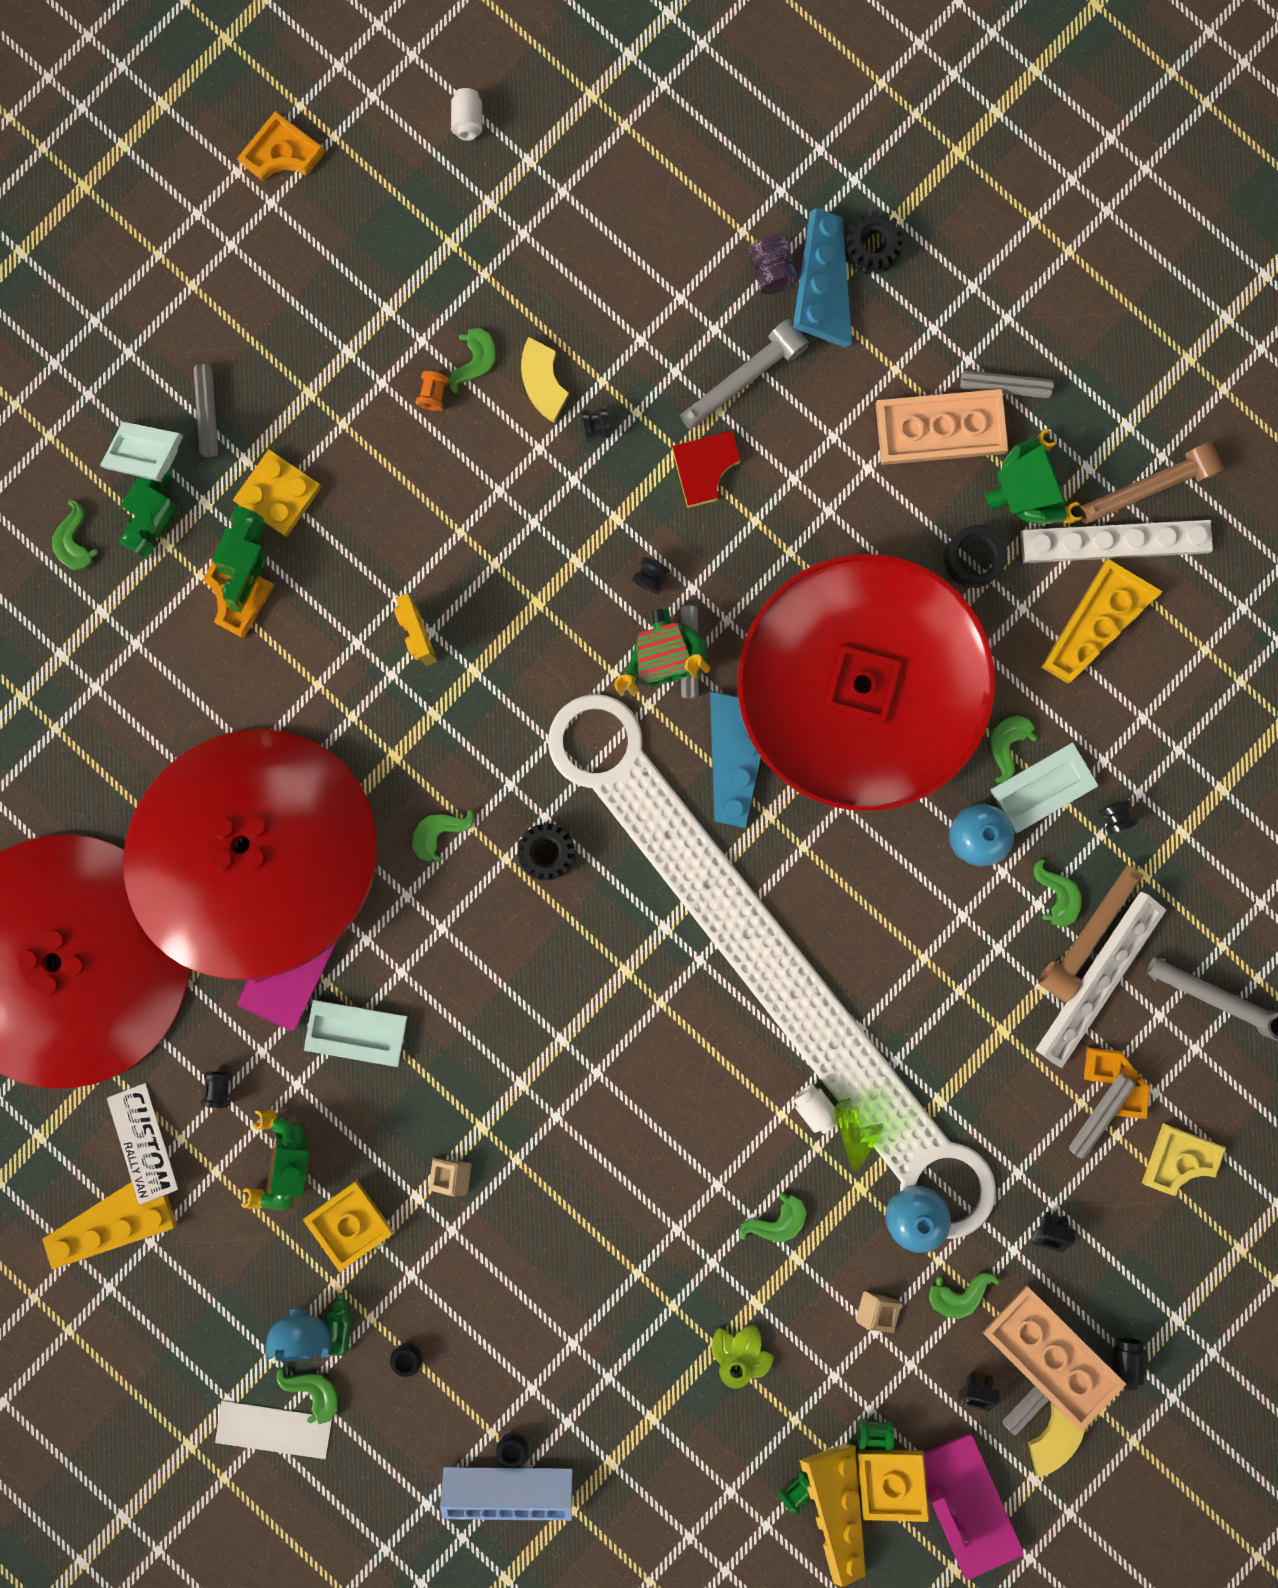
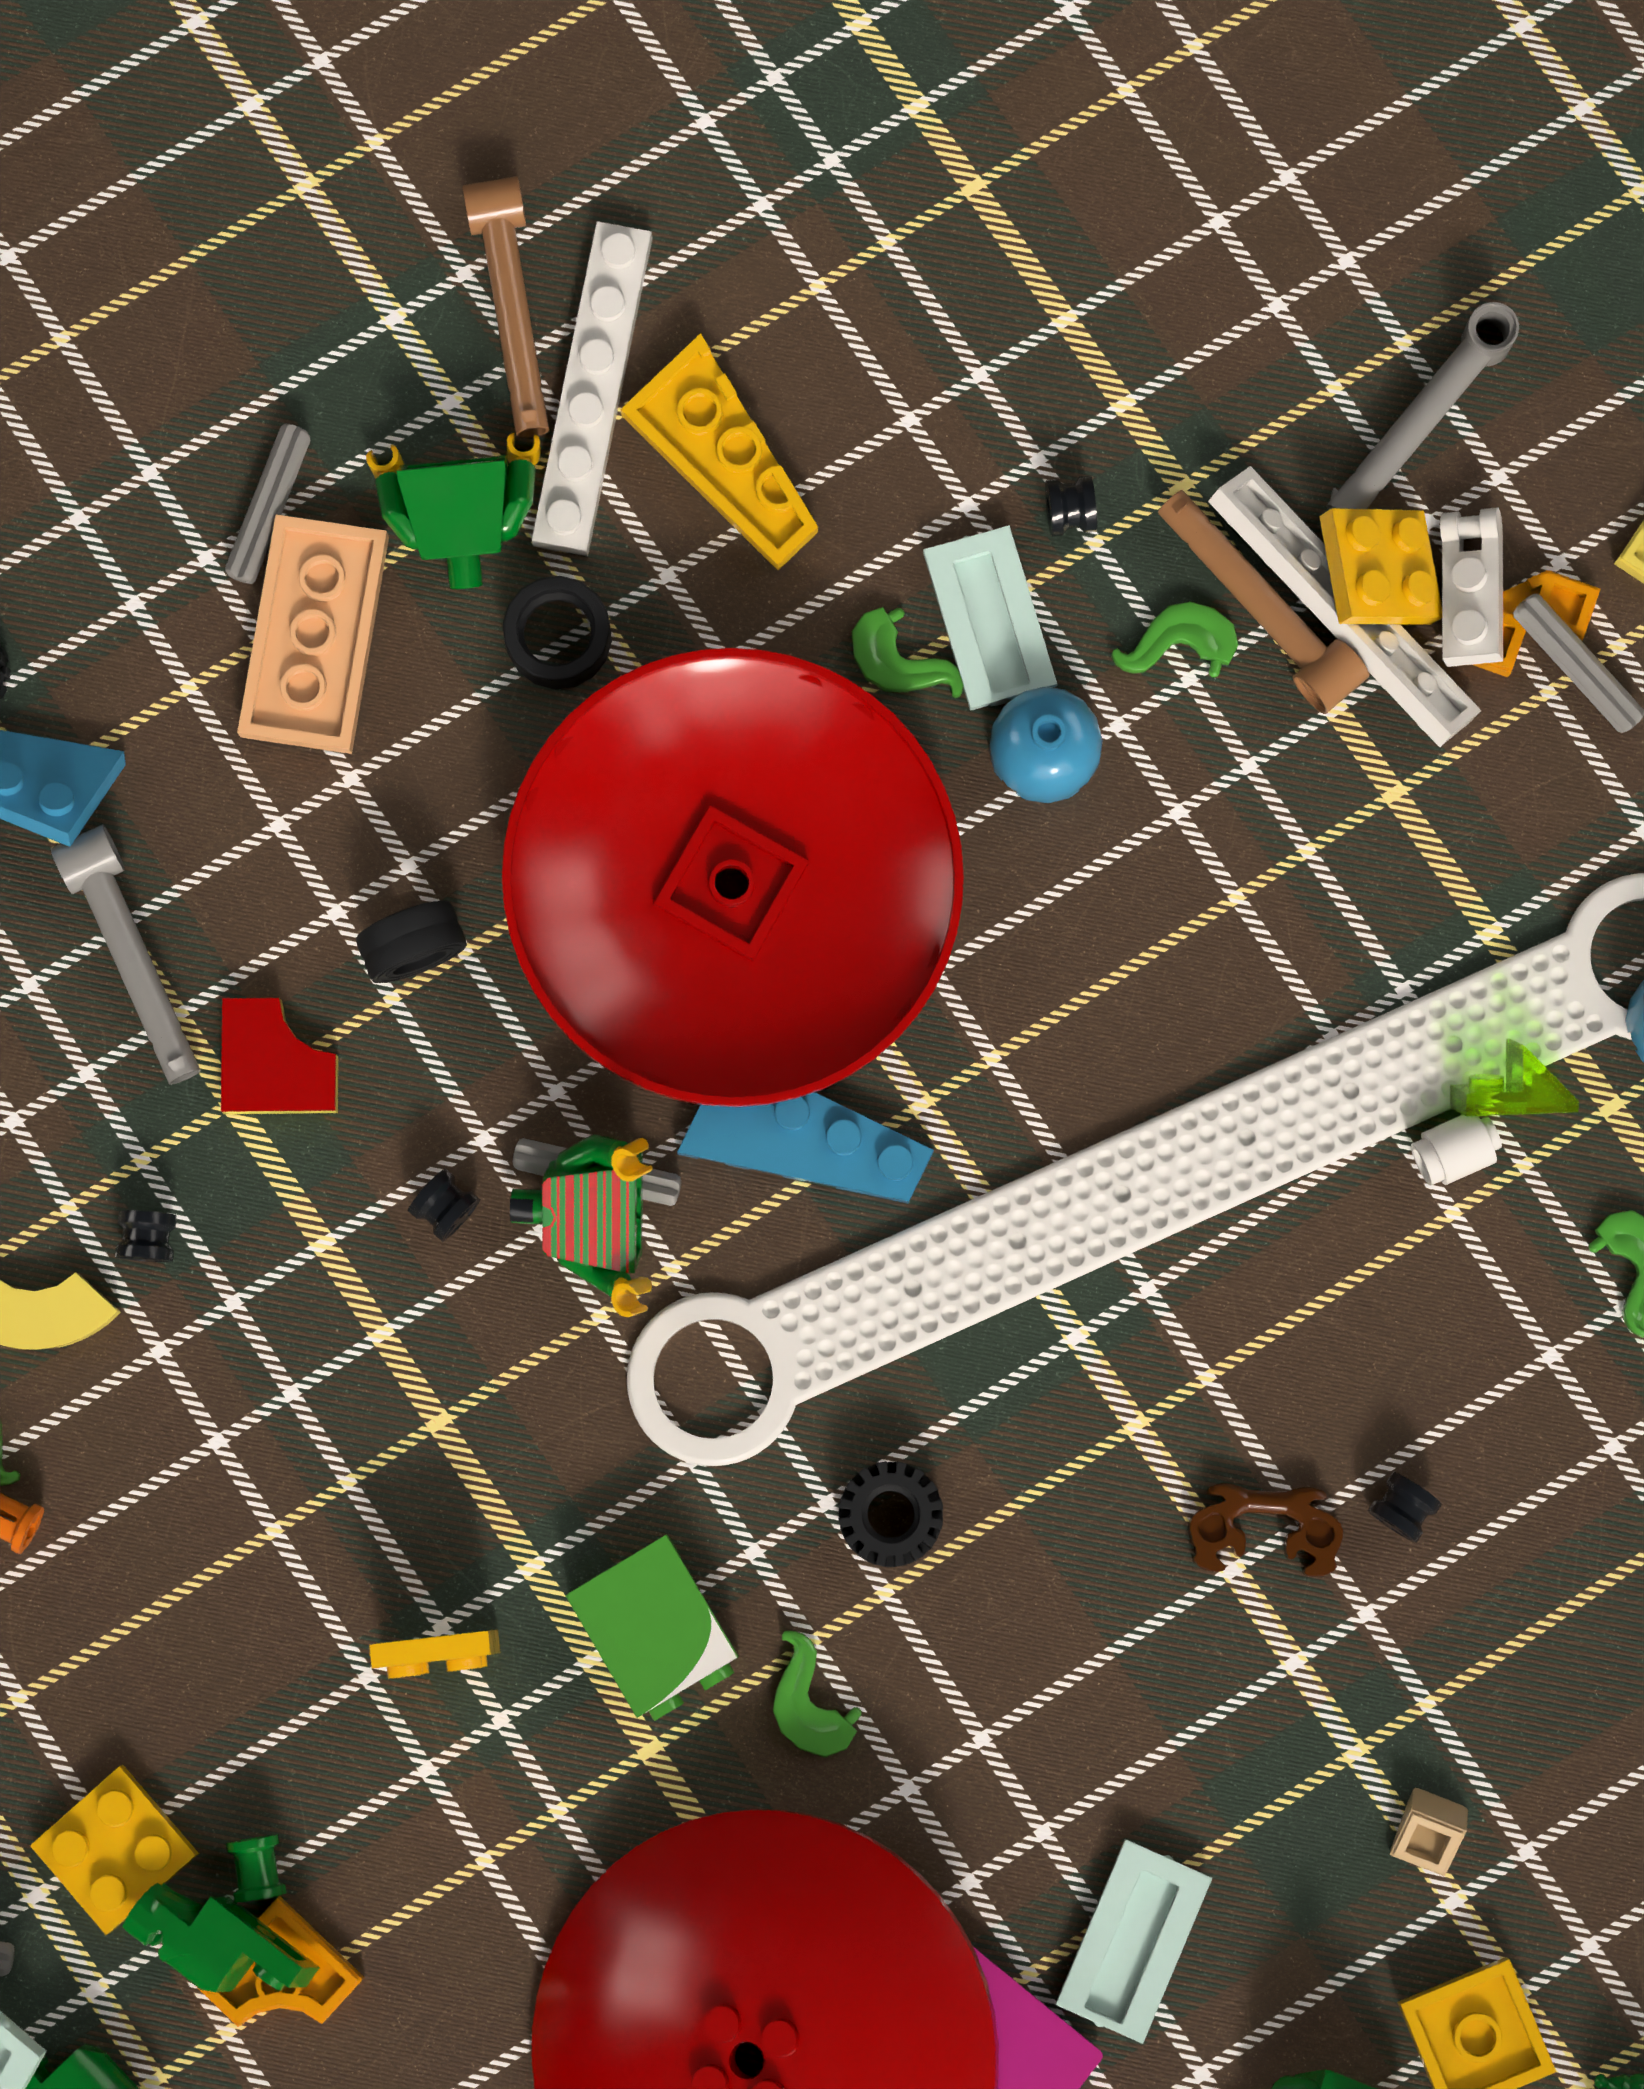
camera: 75 degrees left, 5 degrees down
none -> green bush [226,1834,287,1903]
none -> black tyre [356,900,467,983]
none -> bright green panel [565,1534,739,1721]
none -> reddish brown helmet [1188,1483,1343,1577]
none -> yellow plate [1319,508,1442,625]
none -> black wheel [1367,1472,1442,1543]
none -> white plate [1440,507,1503,667]

